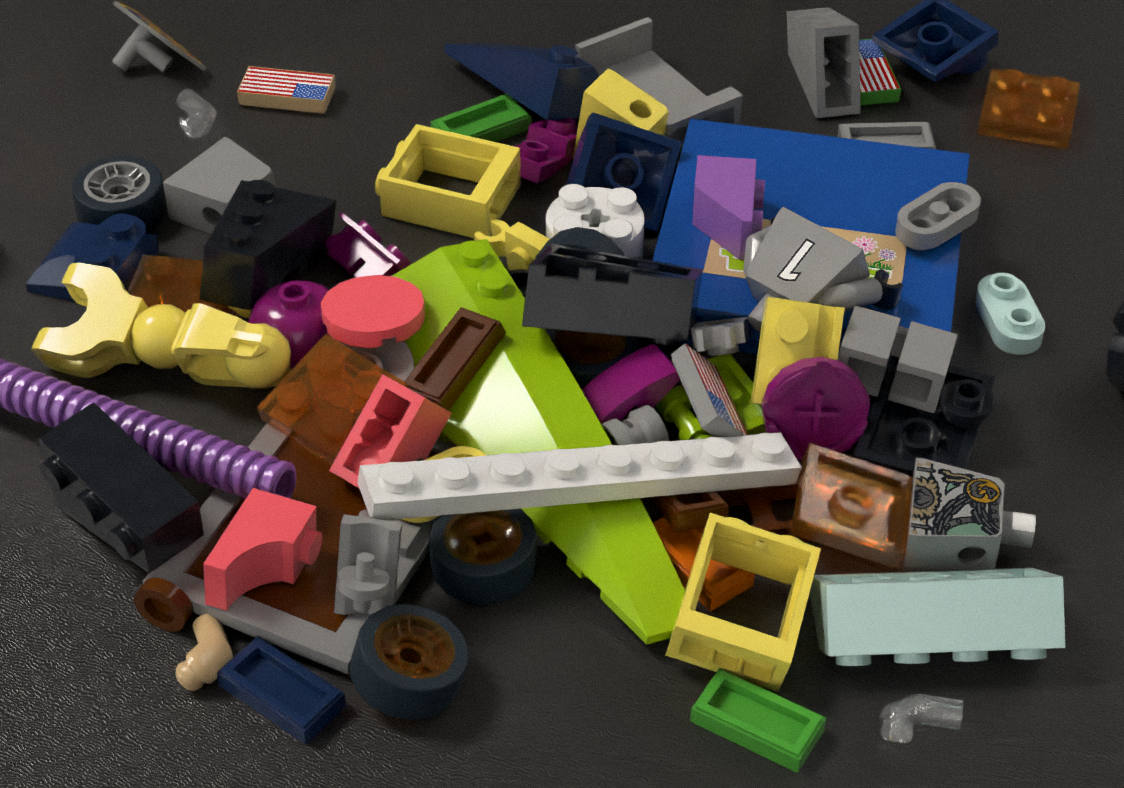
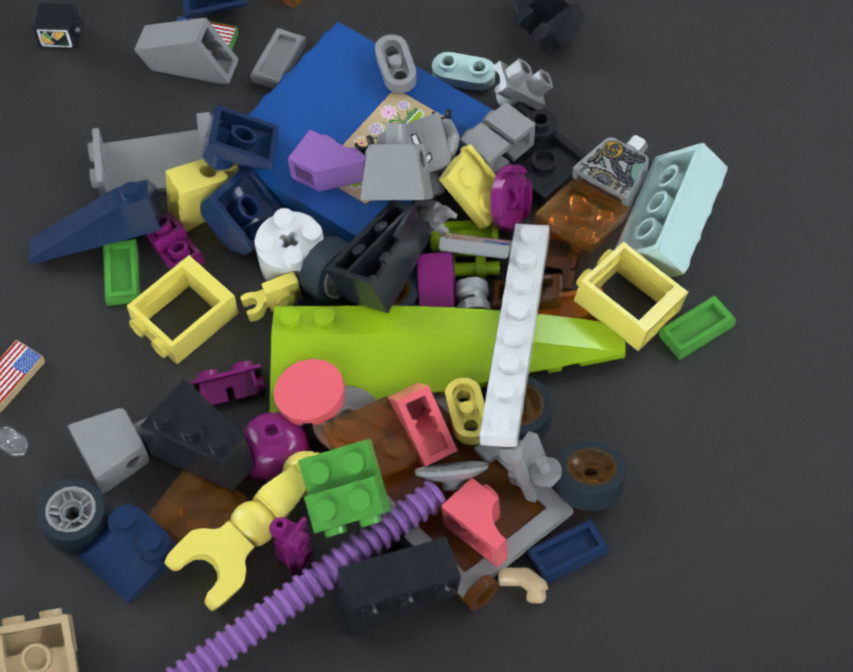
camera: 60 degrees left, 15 degrees up
reddish brown tile [402,307,506,411] -> none
clear arm [879,694,963,744] -> none
none -> dark blue slope [202,104,279,170]
none -> magenta hinge [269,516,314,578]
none -> bright green plate [298,439,392,538]
none -> light grey torso [361,123,433,200]
none -> light grey dish [415,461,489,490]
none -> light grey hips [493,58,553,110]

